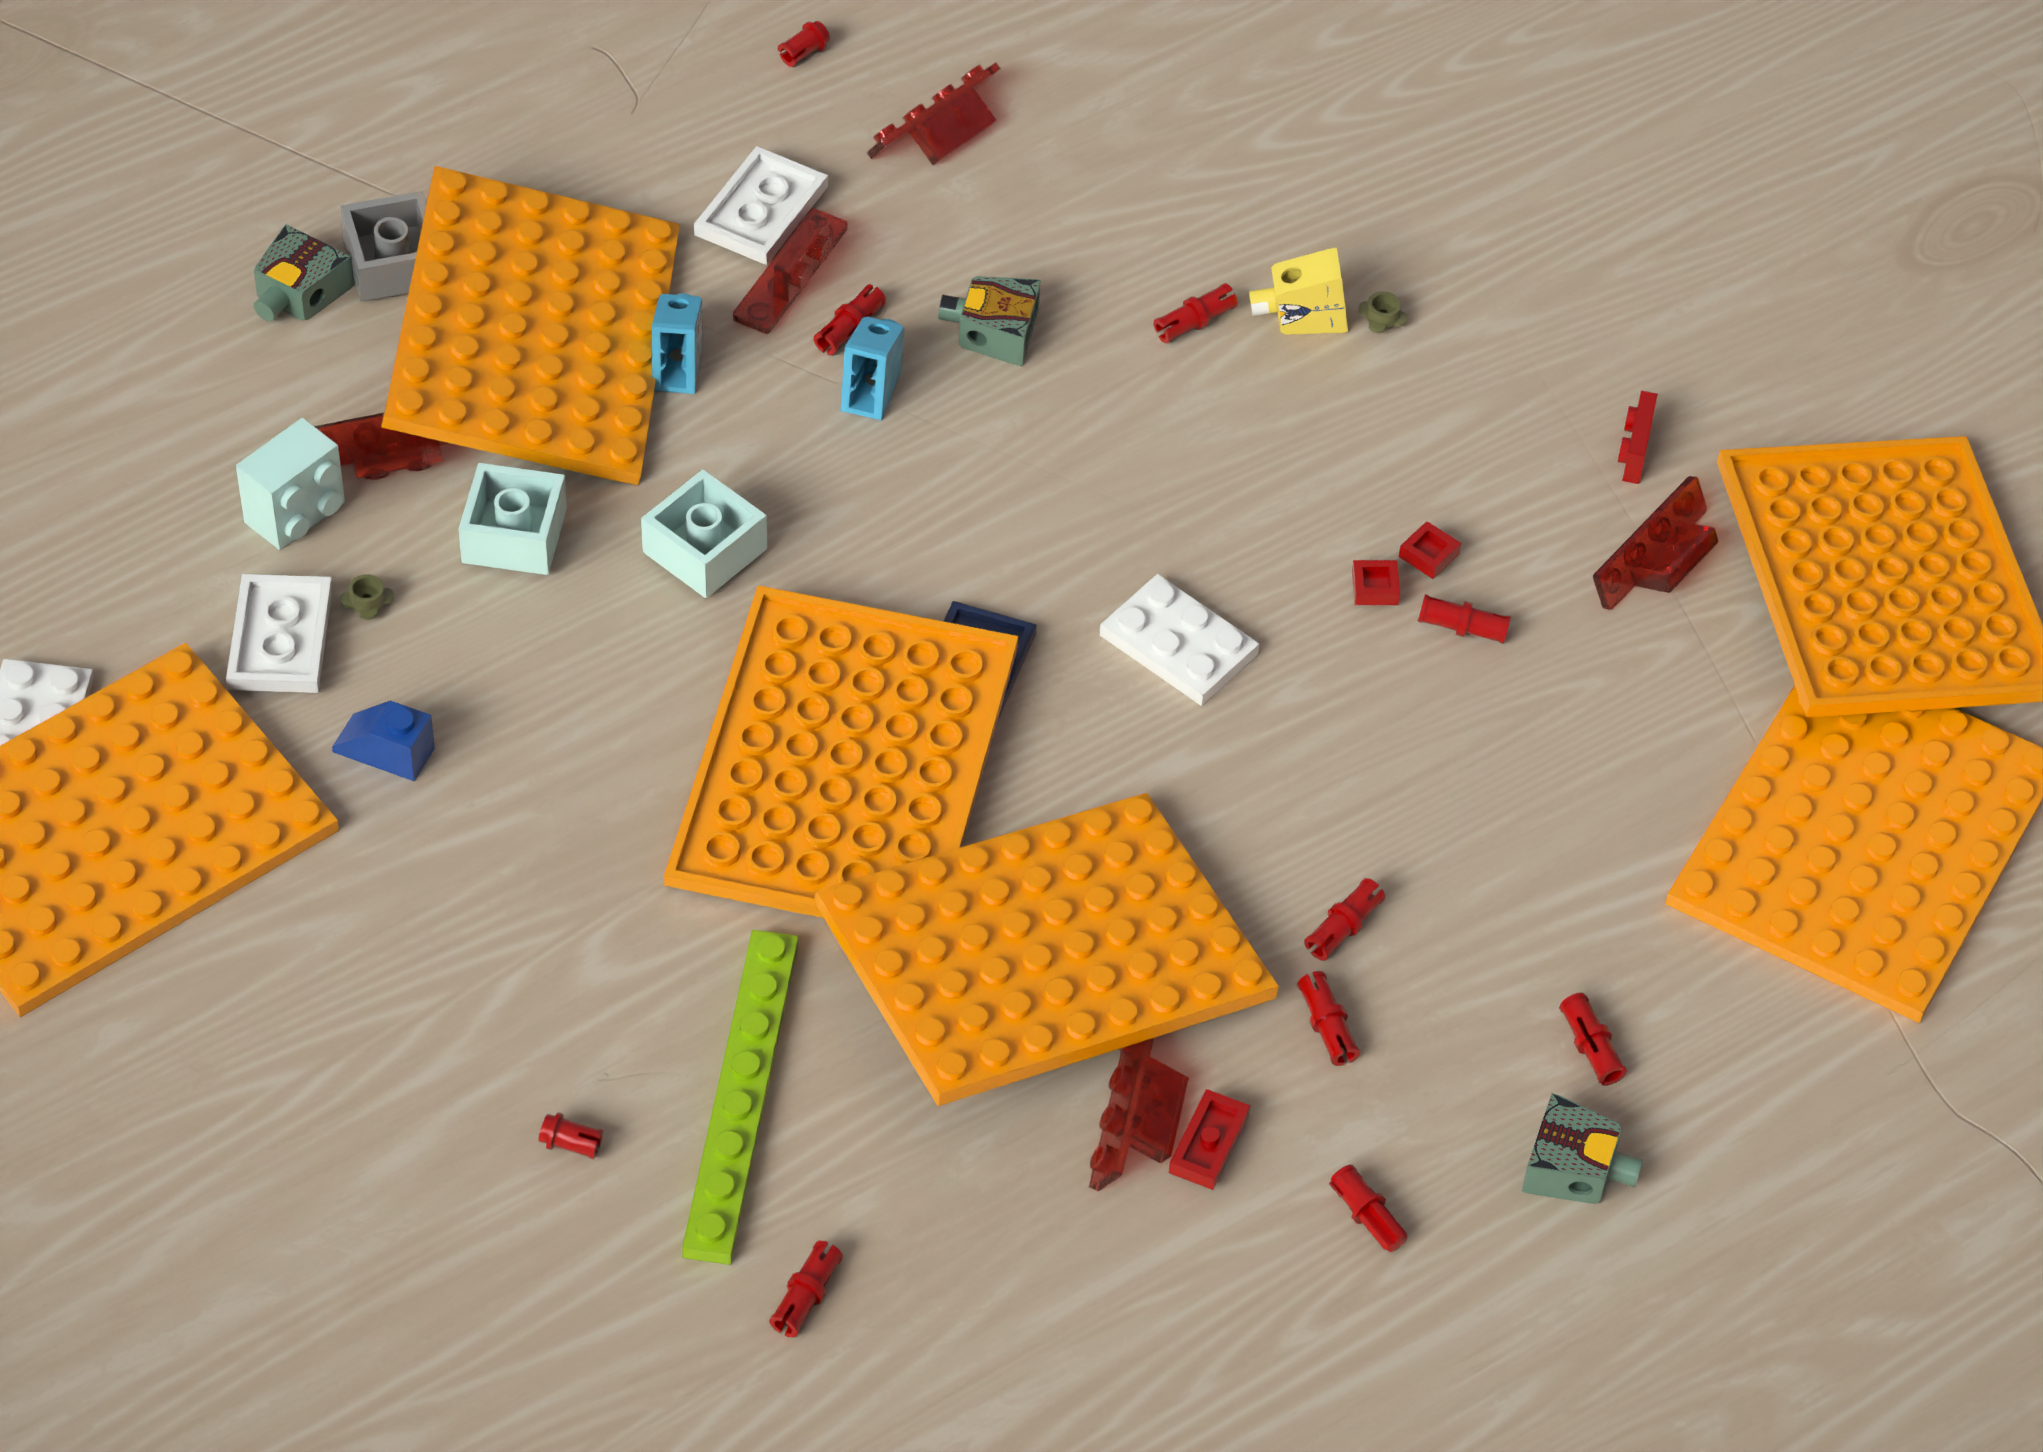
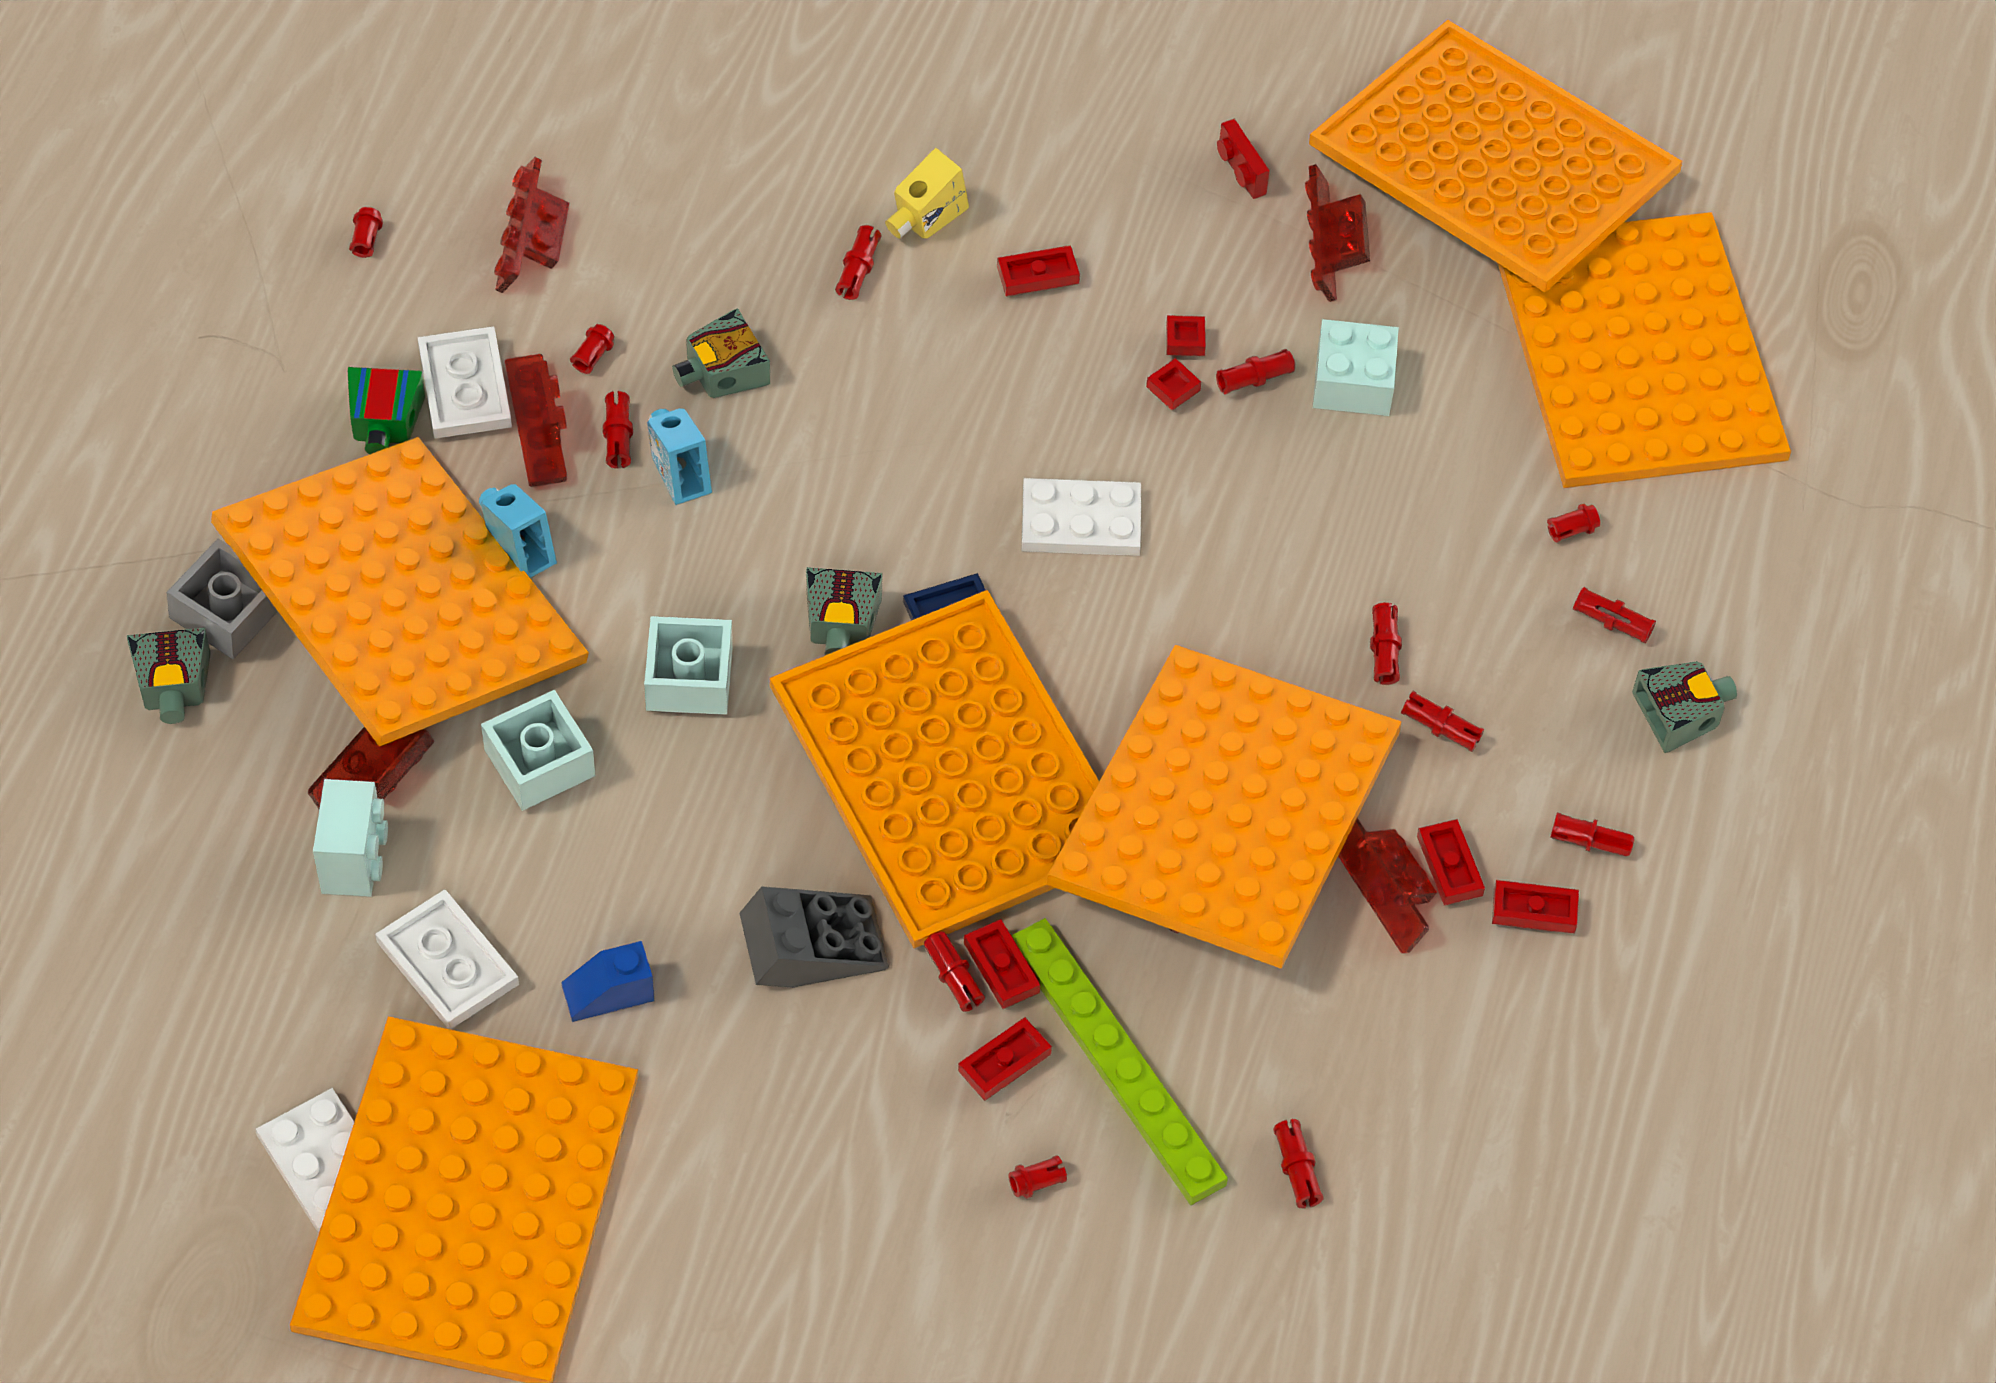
camera: 40 degrees left, 5 degrees up
olive plate [340,574,394,620] -> none
olive plate [1359,291,1408,333] -> none
none -> green torso [347,367,425,454]
none -> red pin [570,324,614,374]
none -> dark grey slope [739,886,889,988]
none -> sand green torso [806,567,883,655]
none -> red axle [924,931,985,1012]
none -> red plate [958,1017,1052,1101]
none -> red plate [964,919,1041,1009]
none -> red plate [997,245,1080,296]
none -> light aqua brick [1313,319,1399,416]
none -> red plate [1492,880,1579,934]
none -> red pin [1547,504,1600,542]

